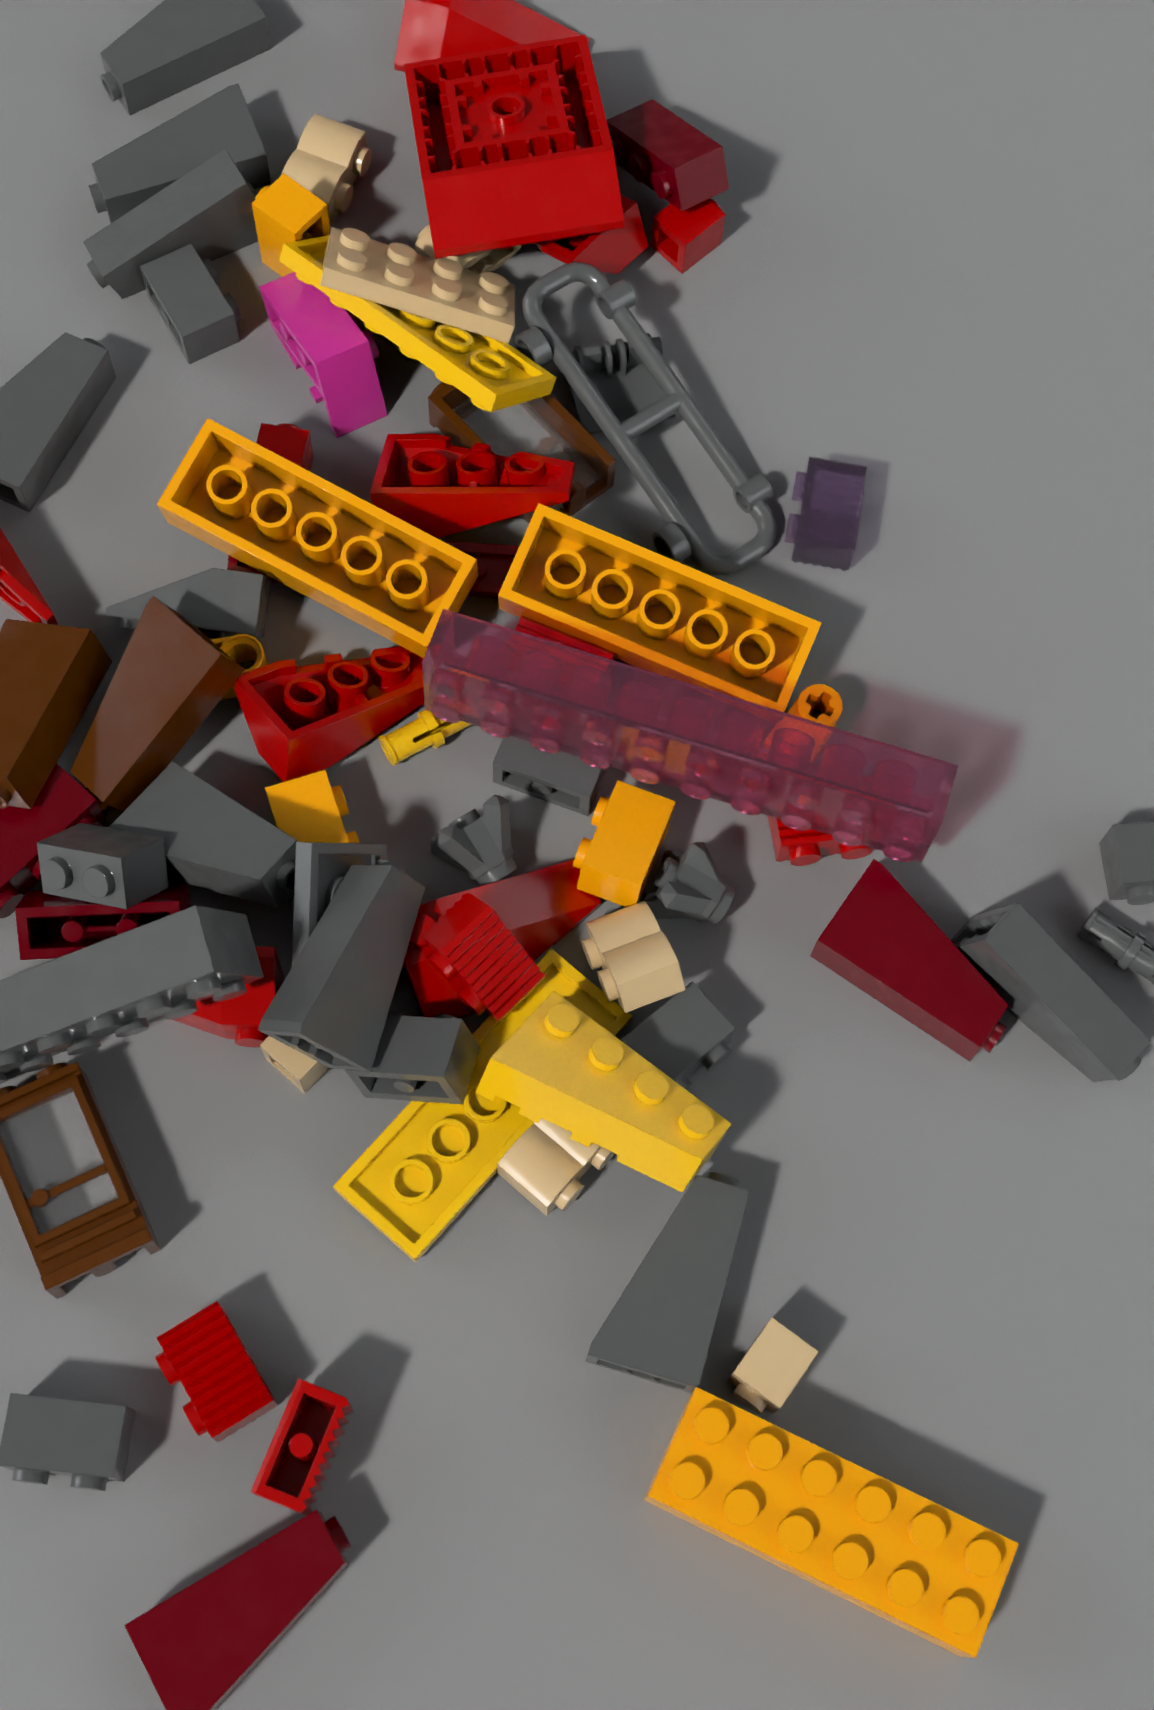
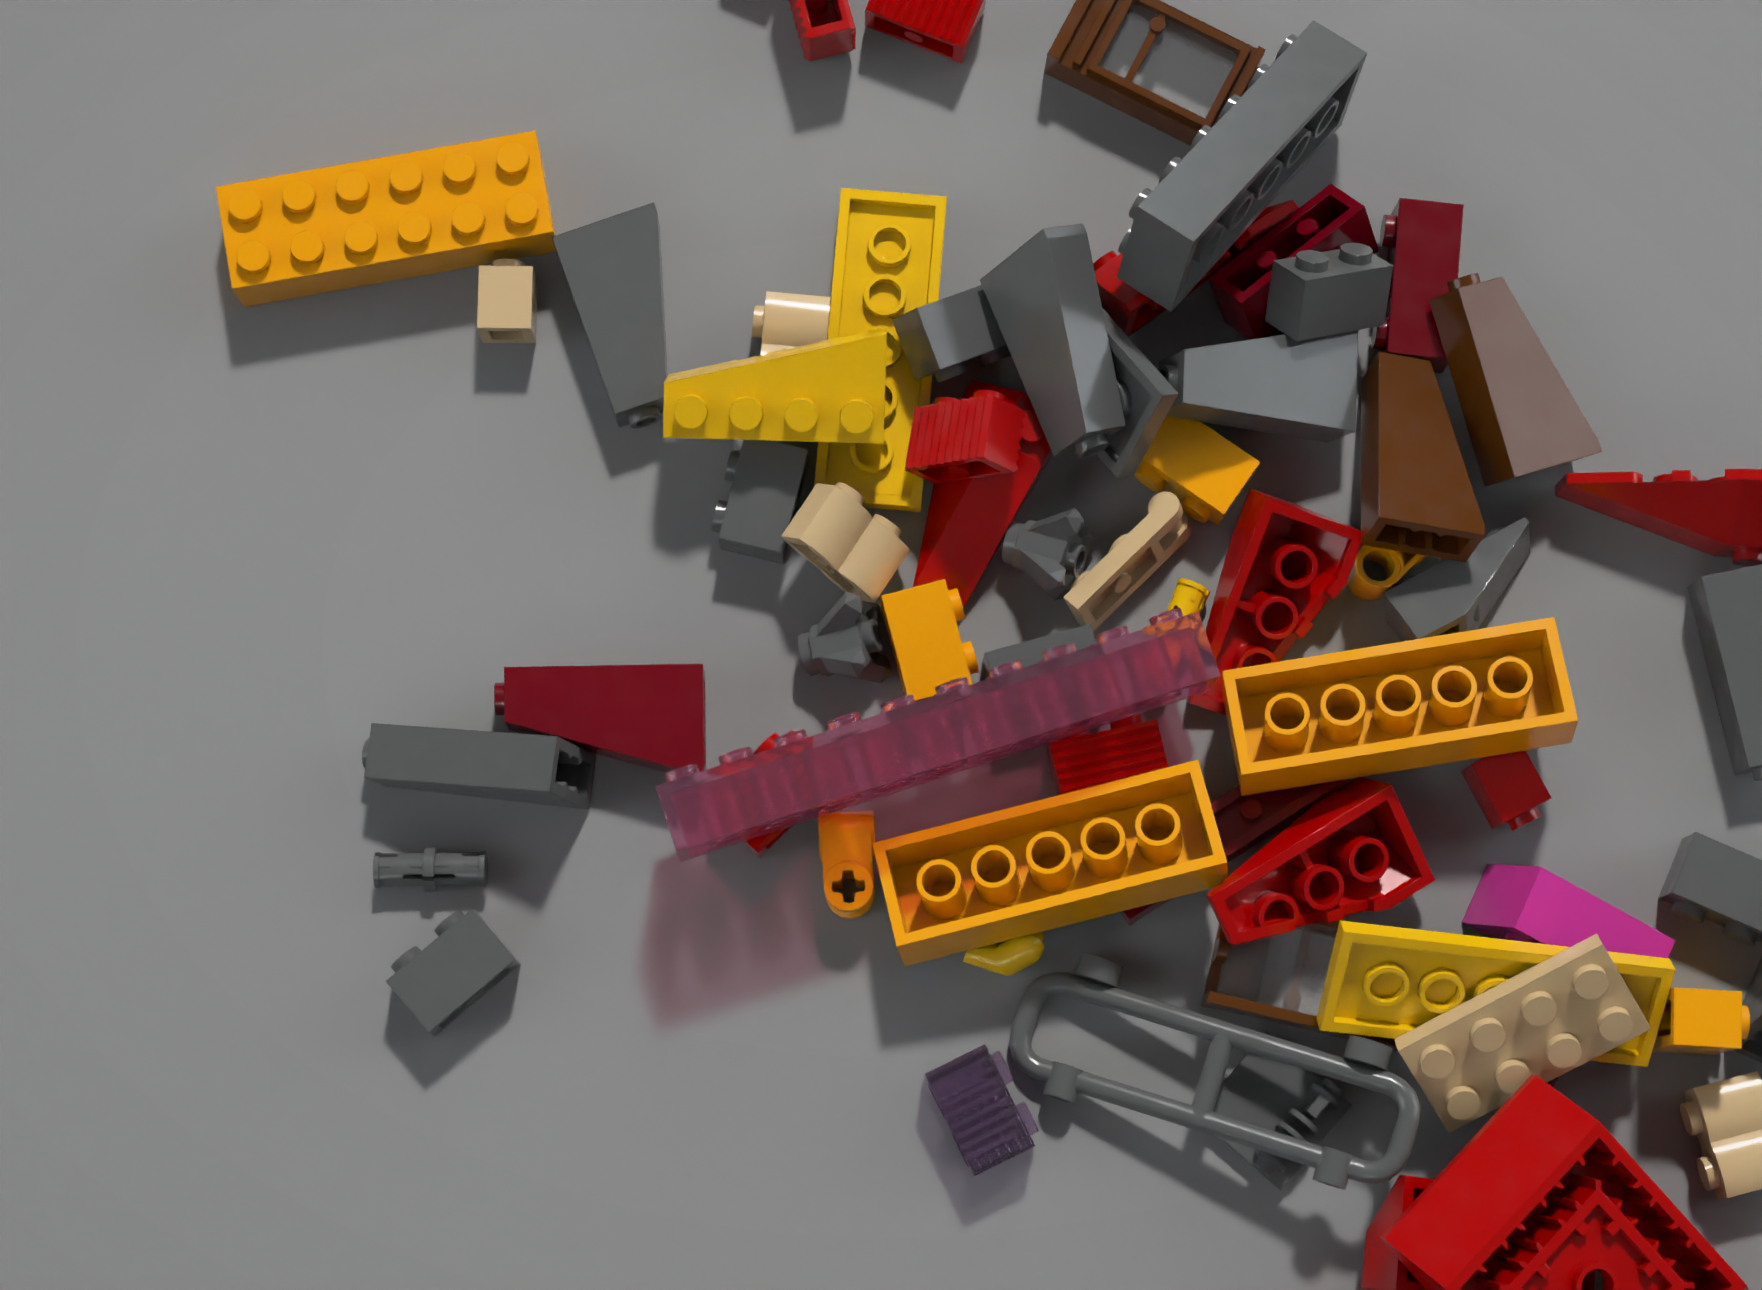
camera: 145 degrees right, 10 degrees up
none -> tan plate [1063,491,1192,632]

